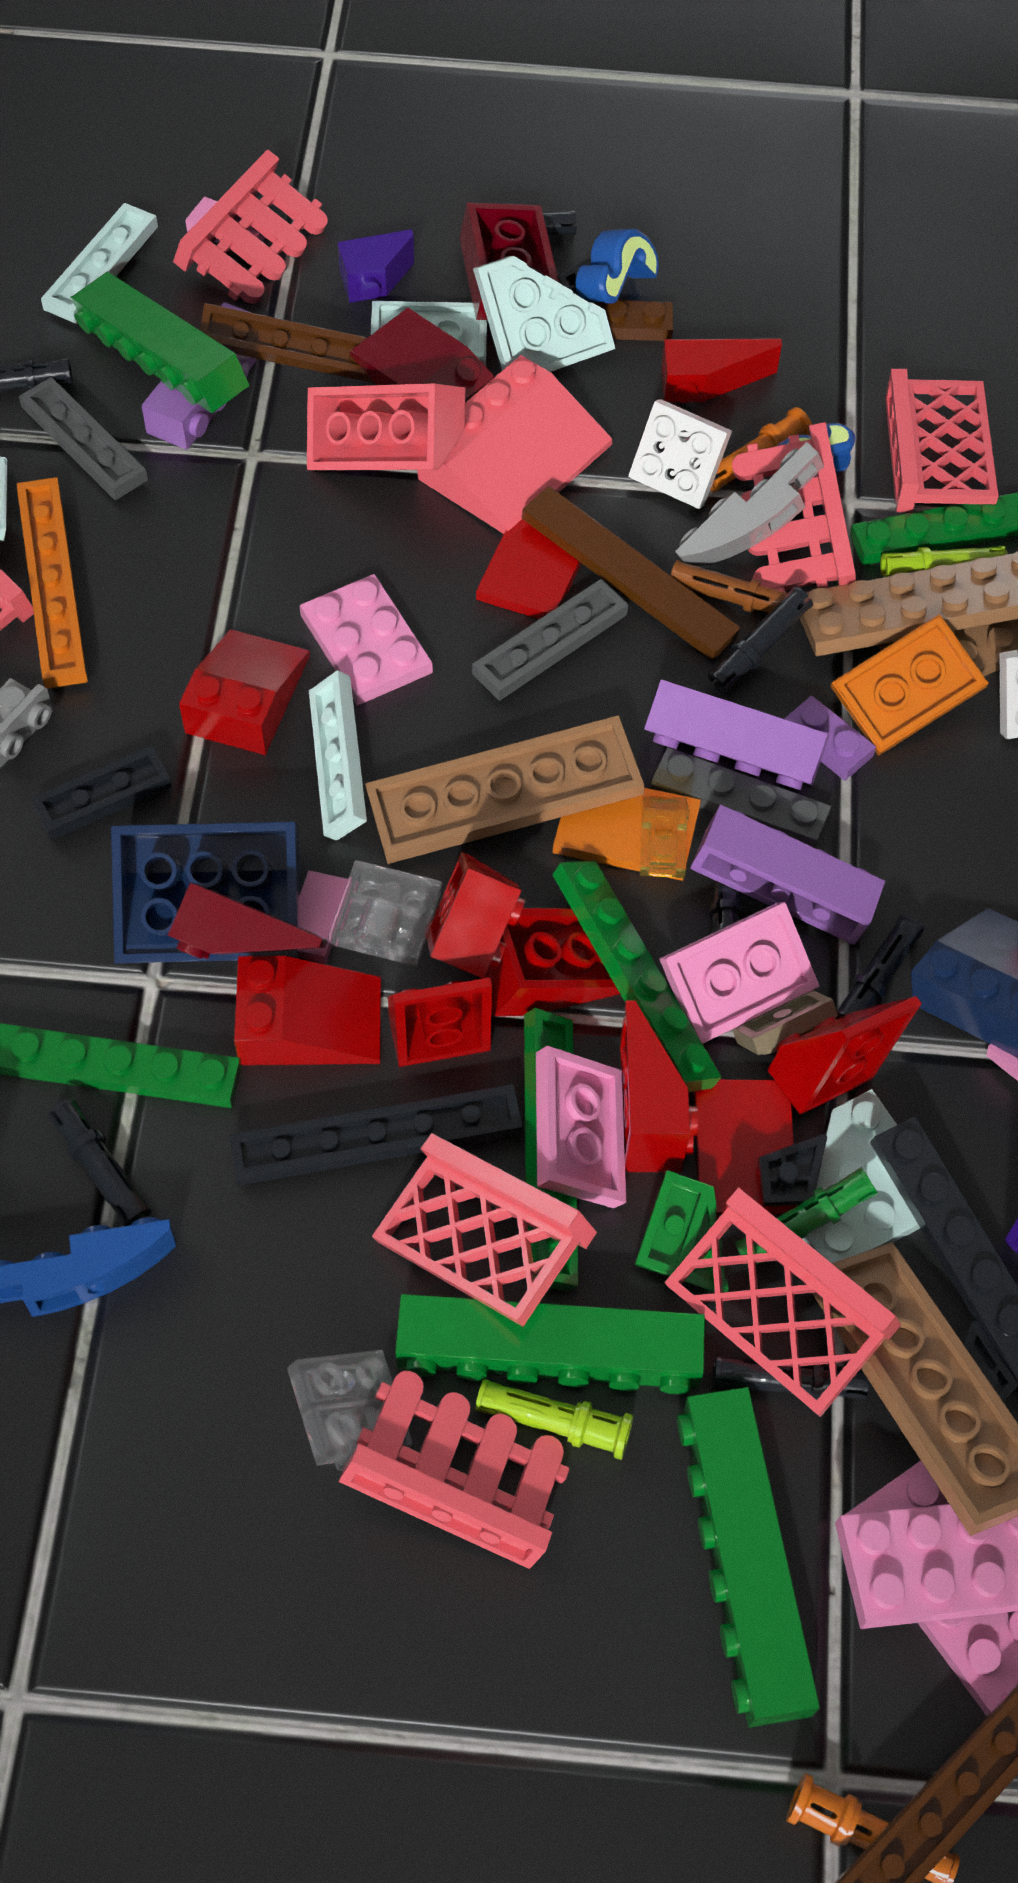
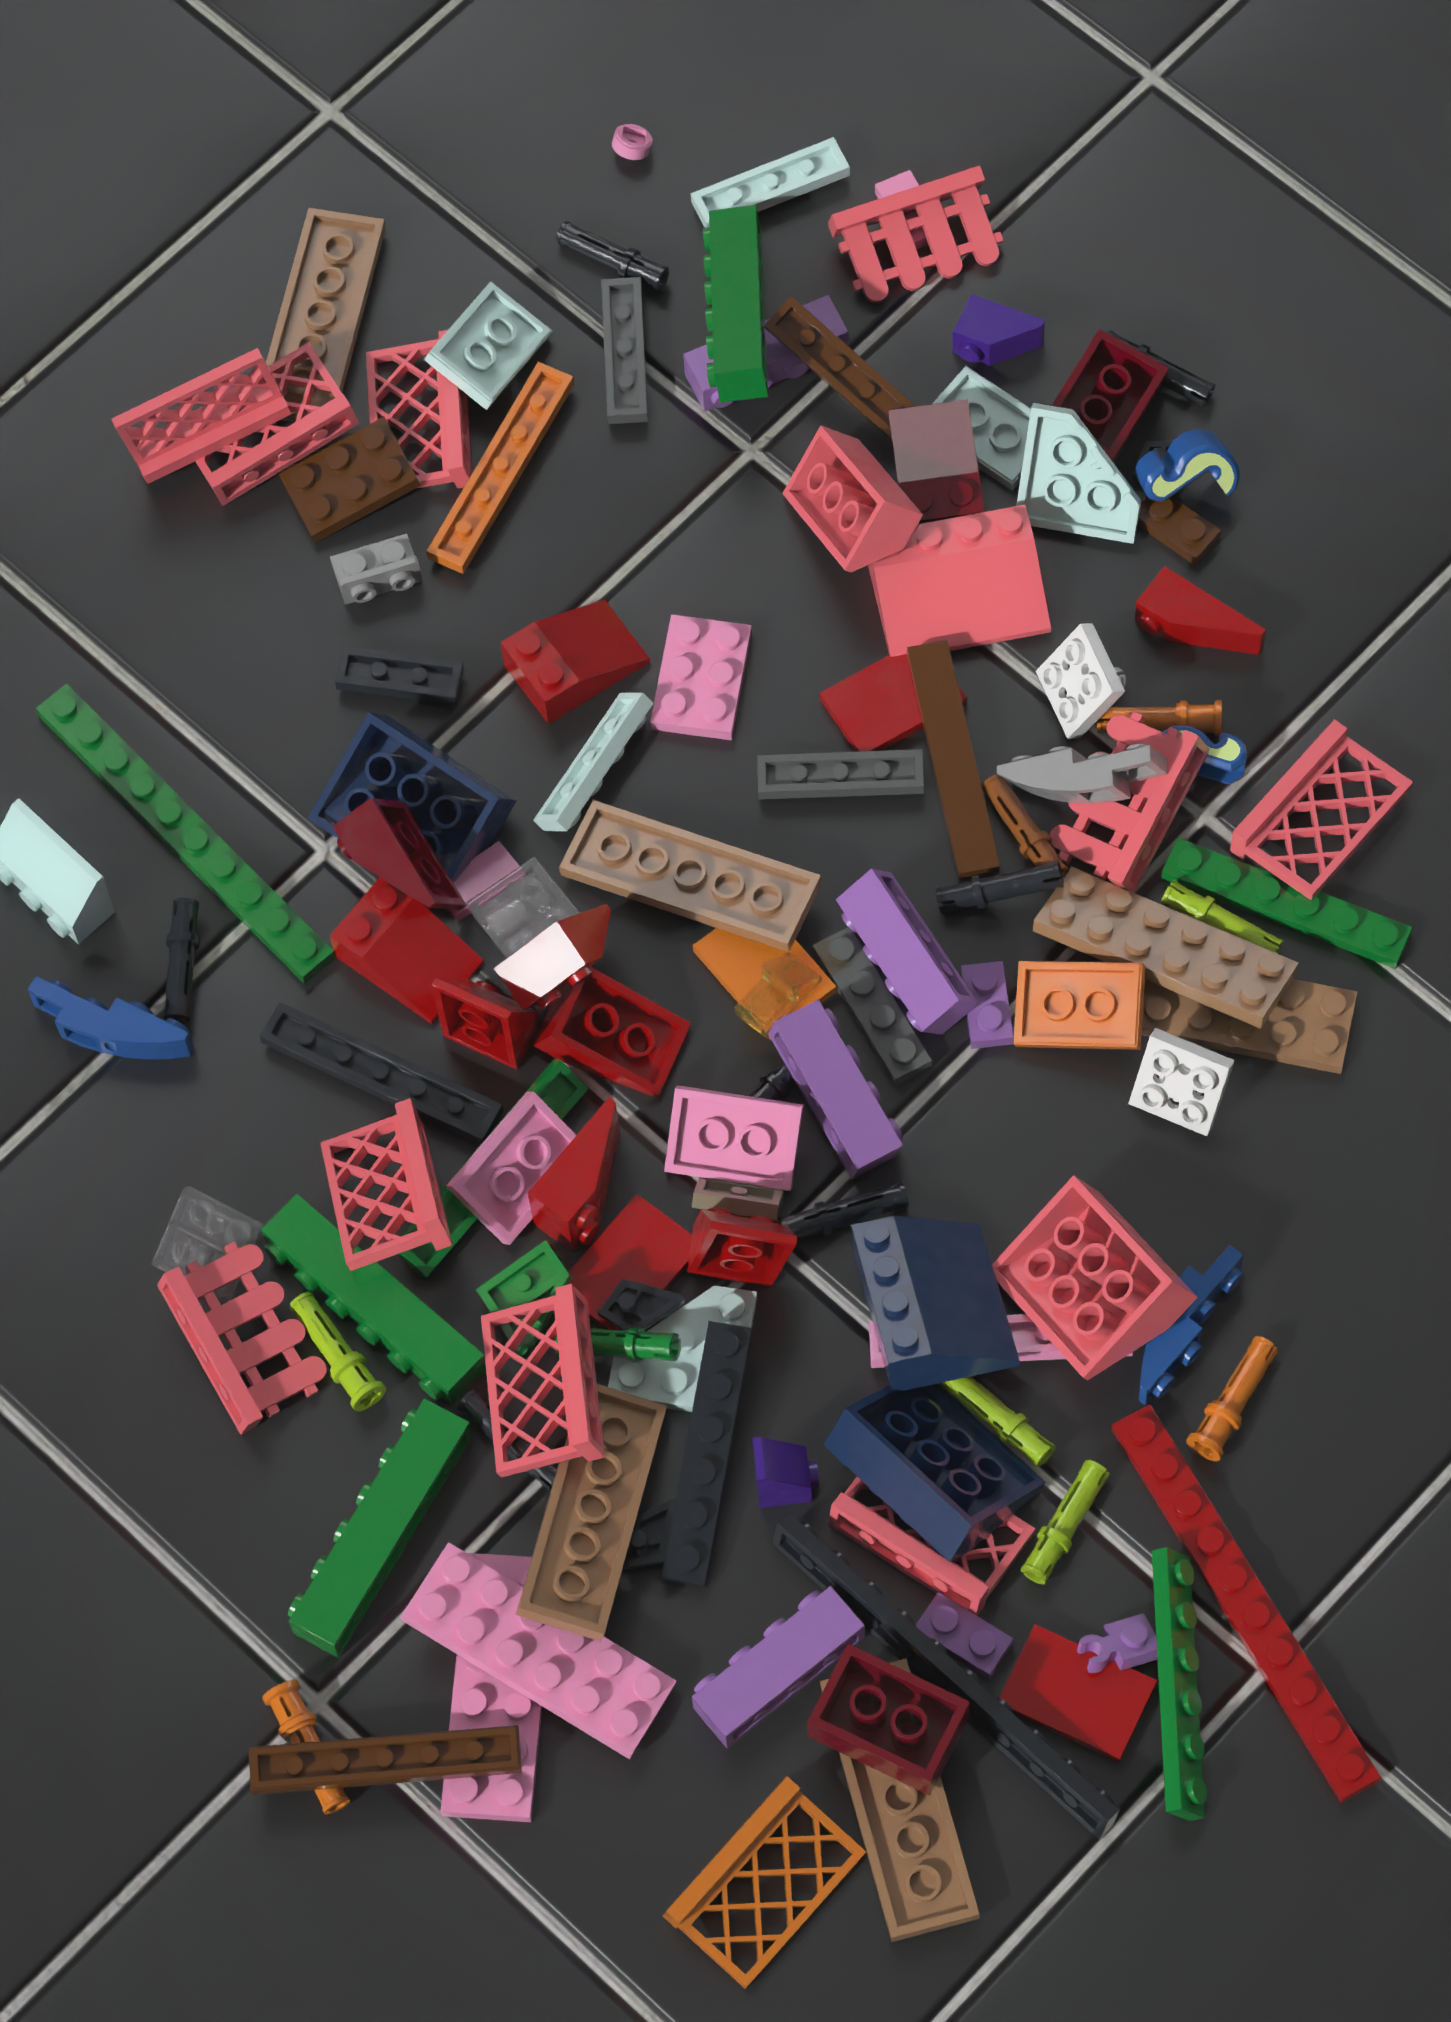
camera: 45 degrees right, 5 degrees up
green plate [552,861,722,1092] -> none

